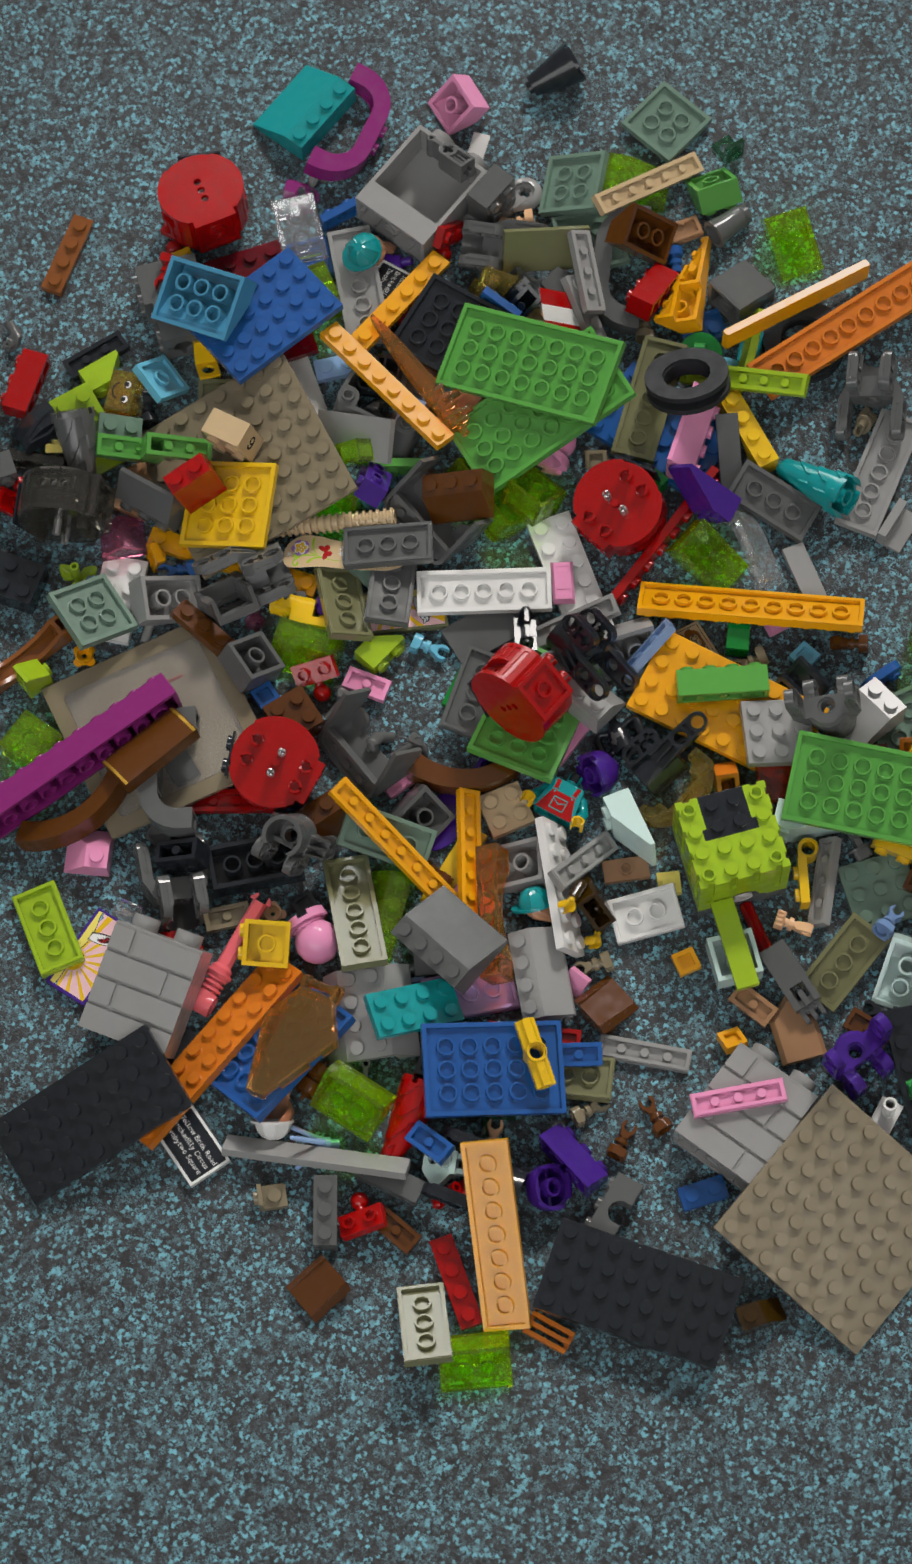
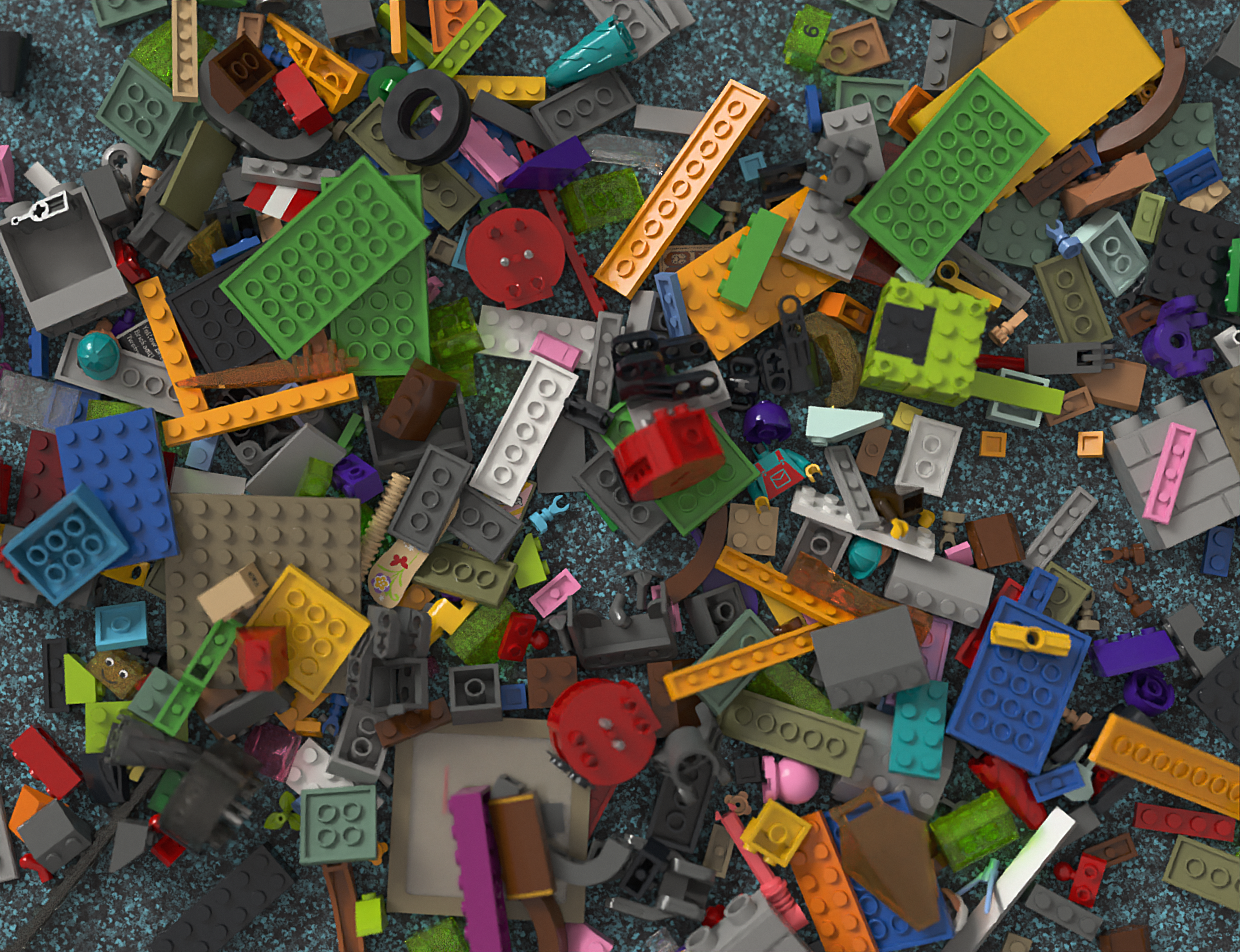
camera: 65 degrees left, 15 degrees up
light grey plate [567,230,606,314] -> none

